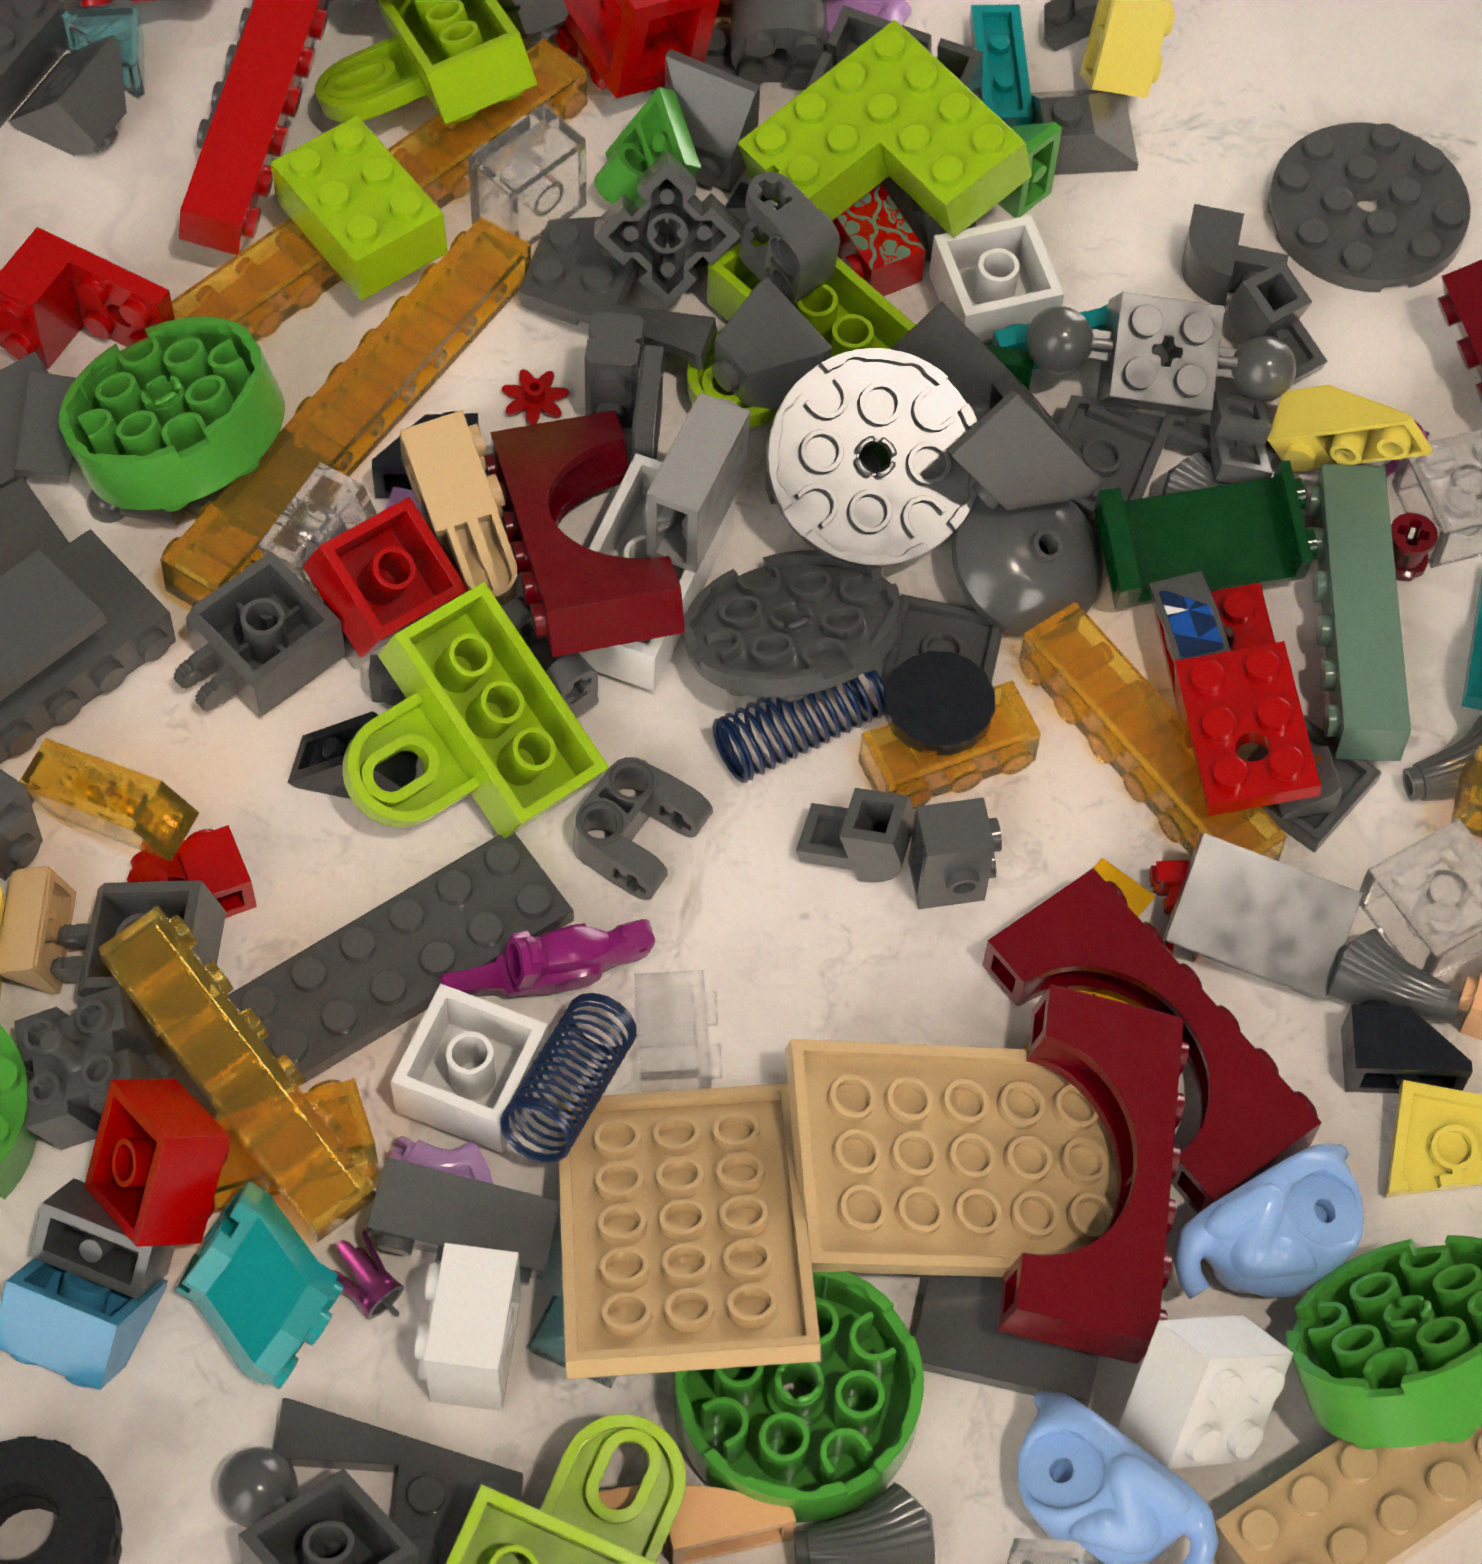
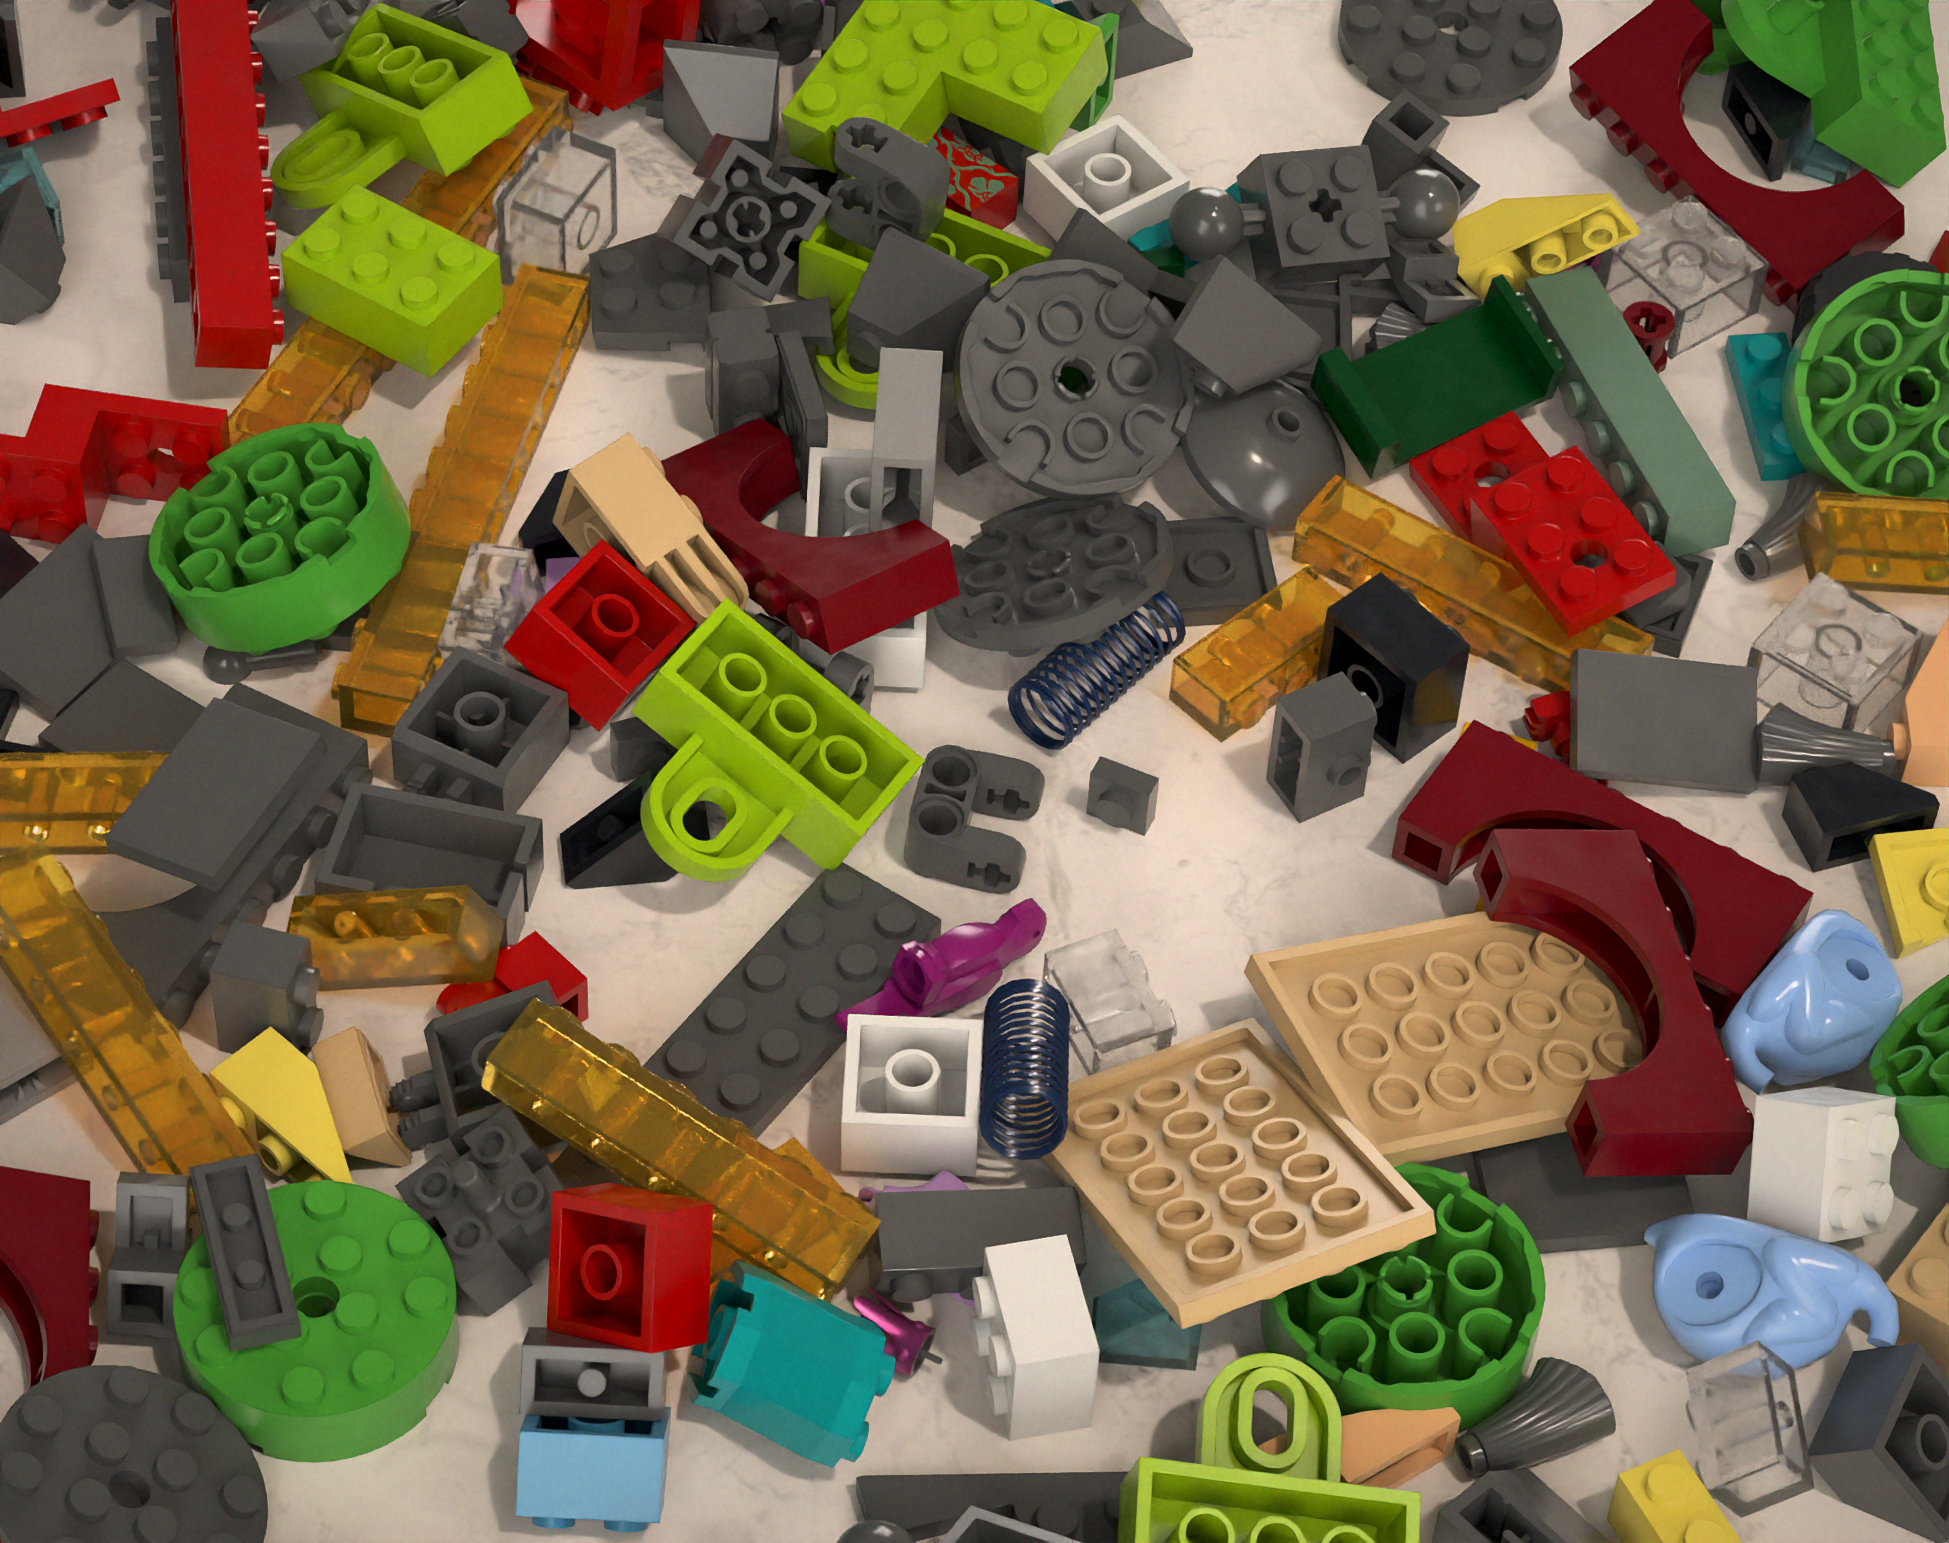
camera: 20 degrees left, 10 degrees down
red plant [502,369,569,425] -> none
bright green plate [594,87,701,204] -> none
dark grey brick [796,788,915,882] -> none
black tile [884,651,995,756] -> none
slope [1149,571,1231,663] -> none
dark grey brick [1182,204,1289,306] -> none
none -> dark grey piece [314,781,544,964]
none -> dark grey plate [1086,756,1159,836]
none -> black brick [1317,572,1471,764]

